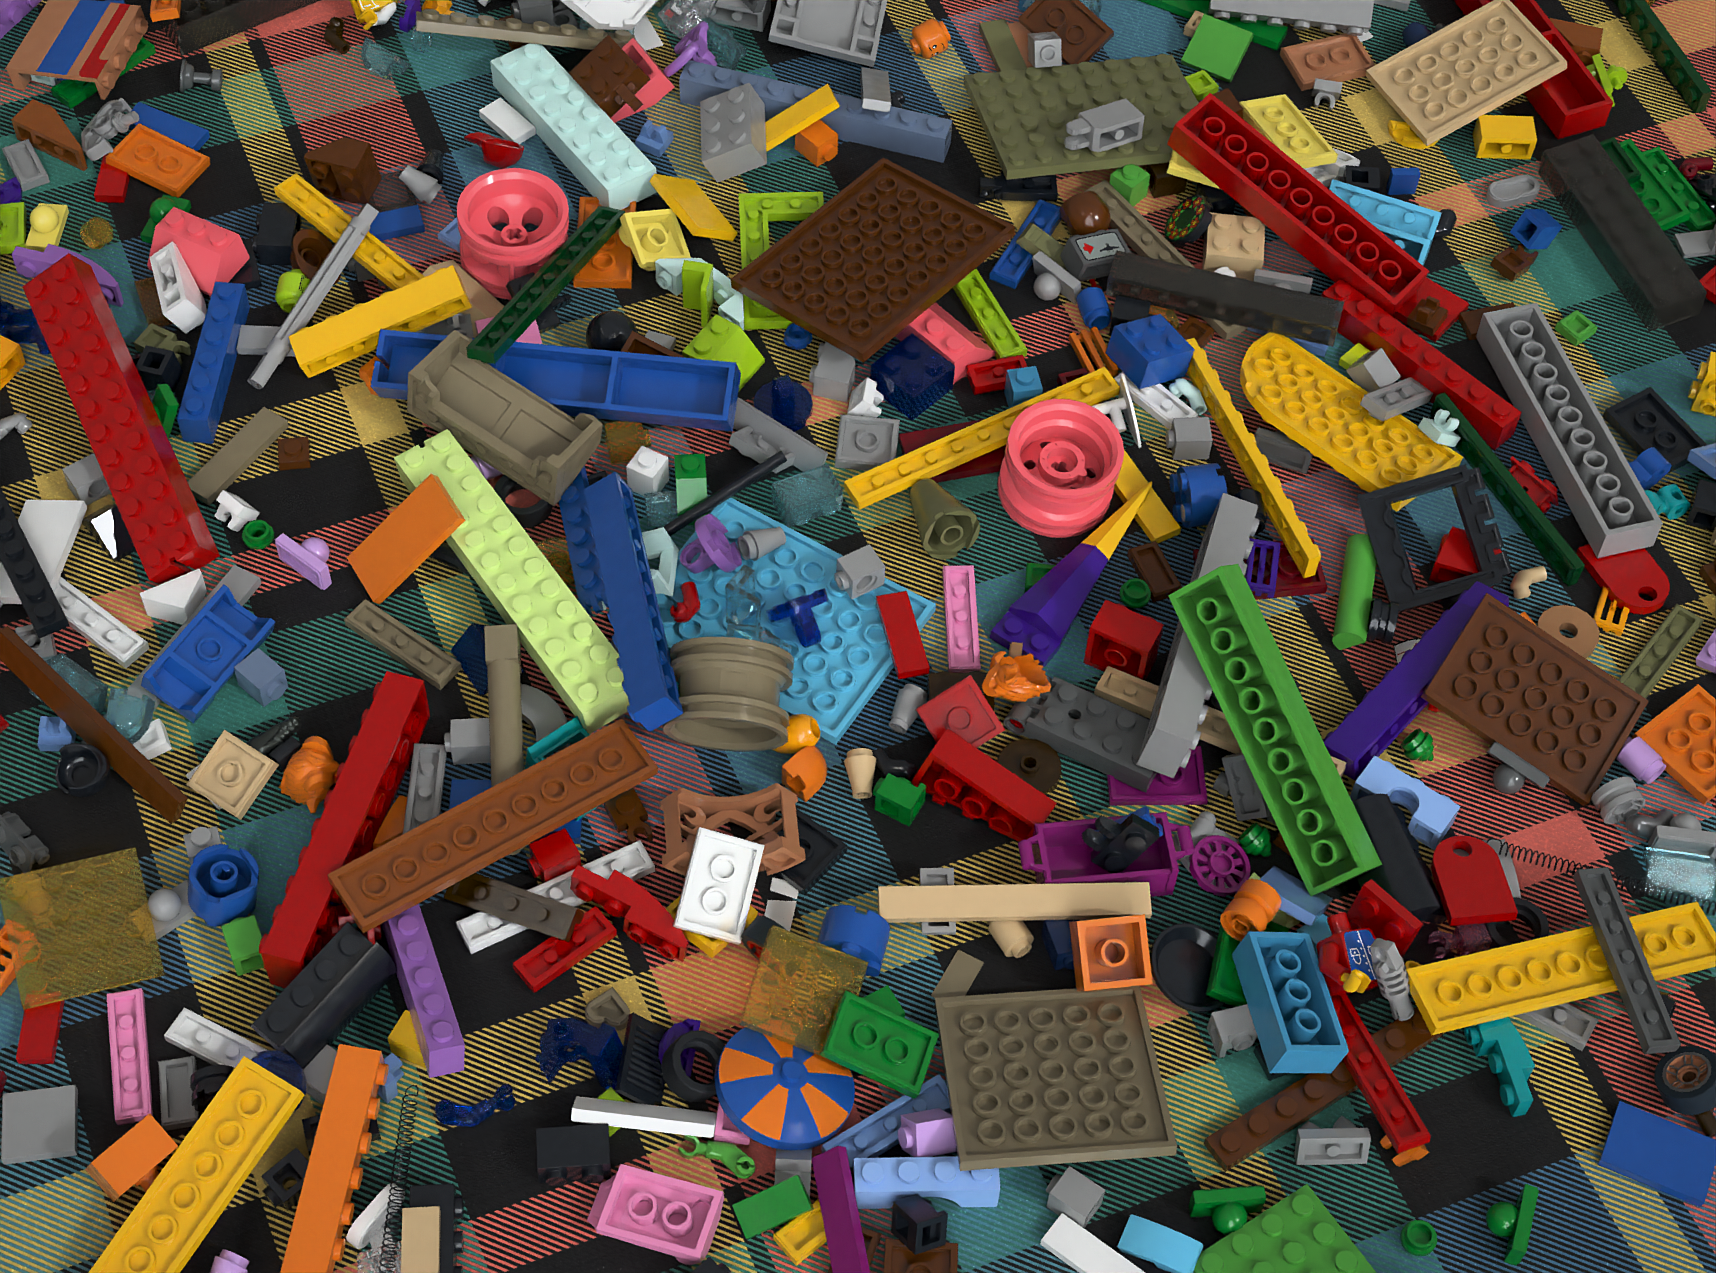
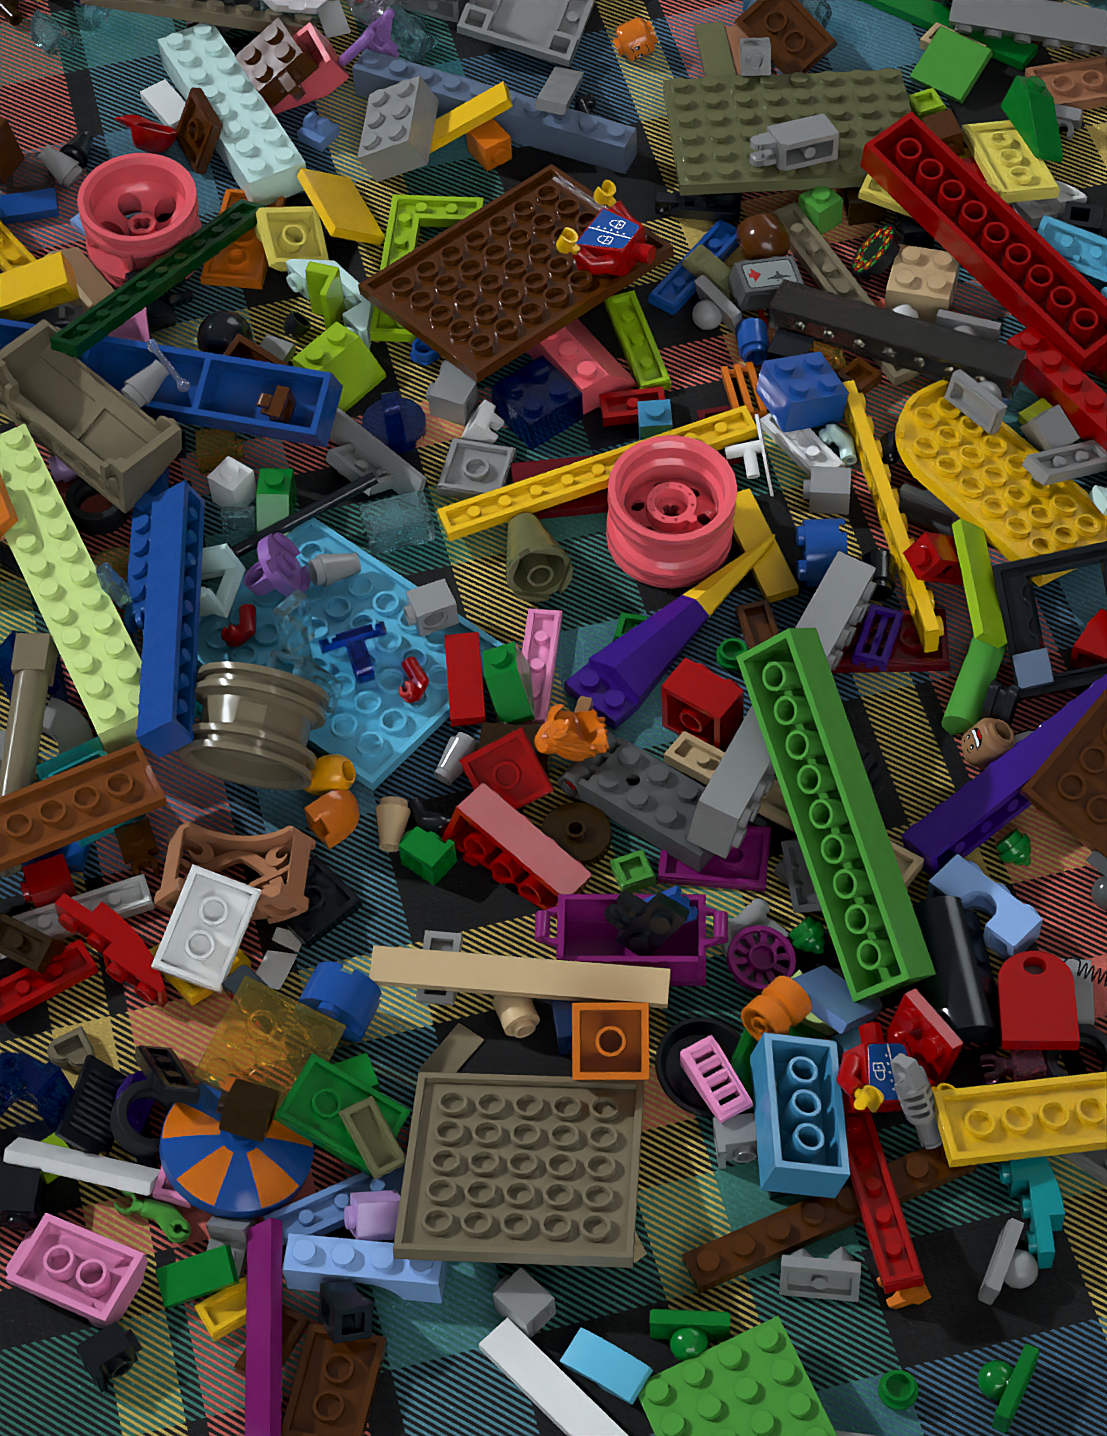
camera: 15 degrees right, 0 degrees up
none -> clear light blue tile [95,562,132,609]
none -> light grey cone [121,360,170,408]
none -> black tile [134,1045,201,1104]
none -> clear hinge [146,338,190,392]
none -> reddish brown tile [176,87,223,174]
none -> dark brown brick [216,1078,280,1143]
none -> reddish brown tile [256,385,297,424]
none -> black hinge [283,311,311,339]
none -> olive tile [338,1096,406,1180]
none -> red arm [399,656,429,703]
none -> green slope [482,641,535,725]
none -> torso [556,180,656,276]
none -> bright green tile [610,849,657,893]
none -> bright pink slope [680,1035,753,1124]
none -> black arm [880,430,900,465]
none -> red brick [903,532,964,586]
none -> light grey tile [944,369,1008,435]
none -> lime tile [952,518,1007,649]
none -> medium nougat head [961,718,1014,770]
none -> light grey tile [977,1218,1038,1305]
none -> green slope [1000,75,1063,163]
none -> sand blue tile [1012,648,1055,691]

